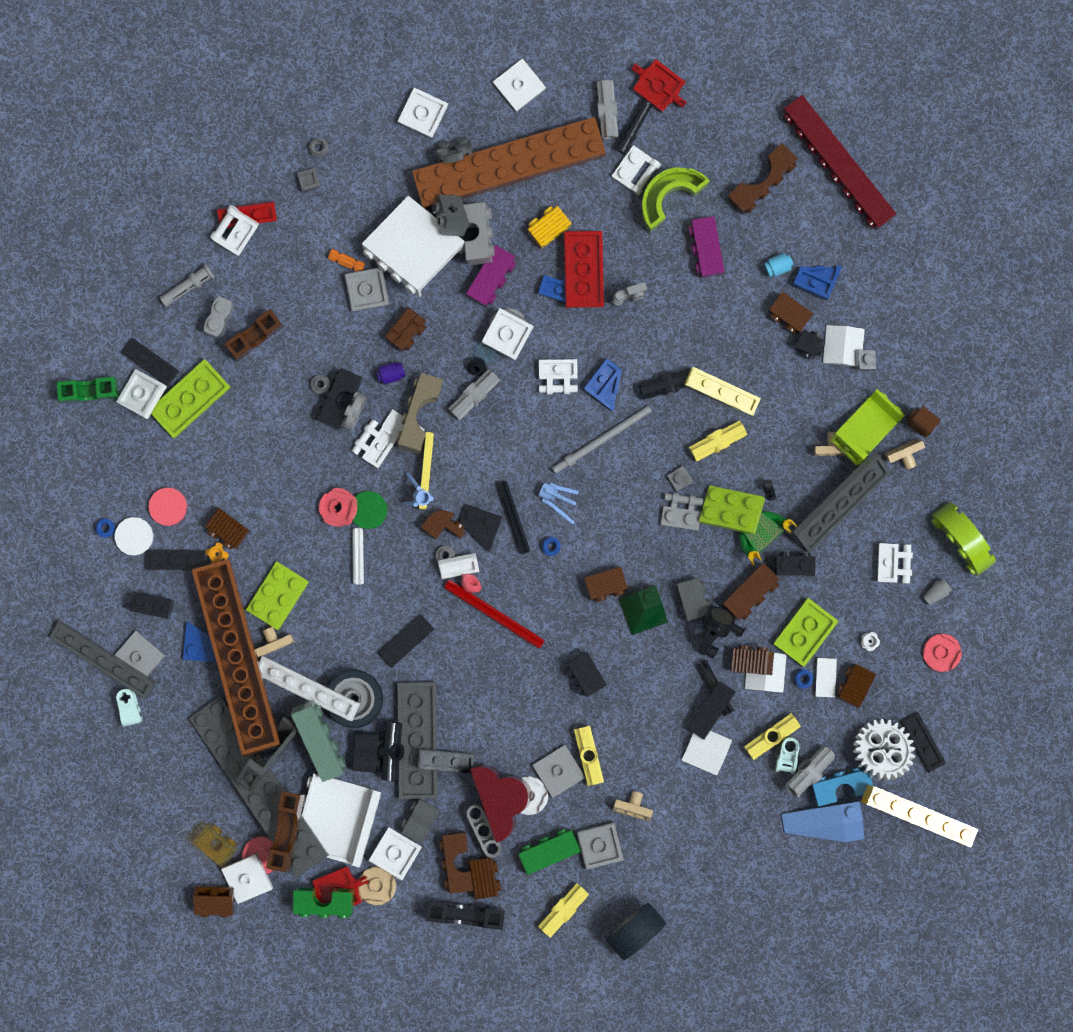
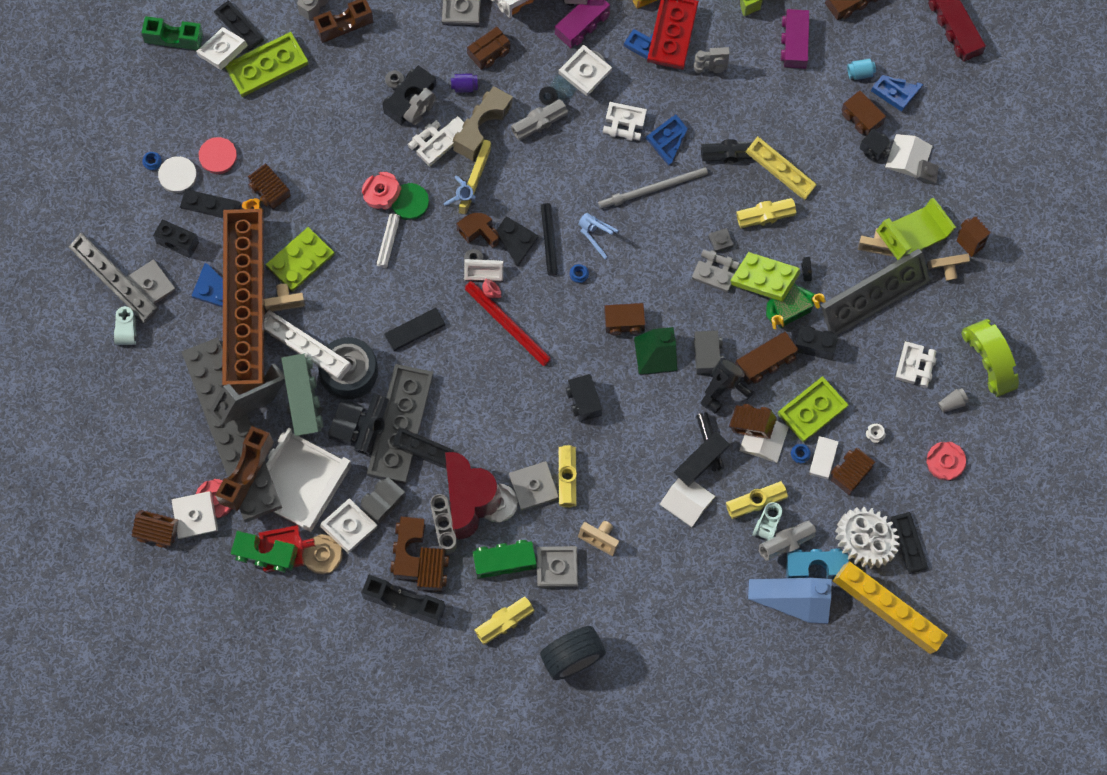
camera: 15 degrees right, 15 degrees down
clear yellow brick [193,824,239,868] -> none

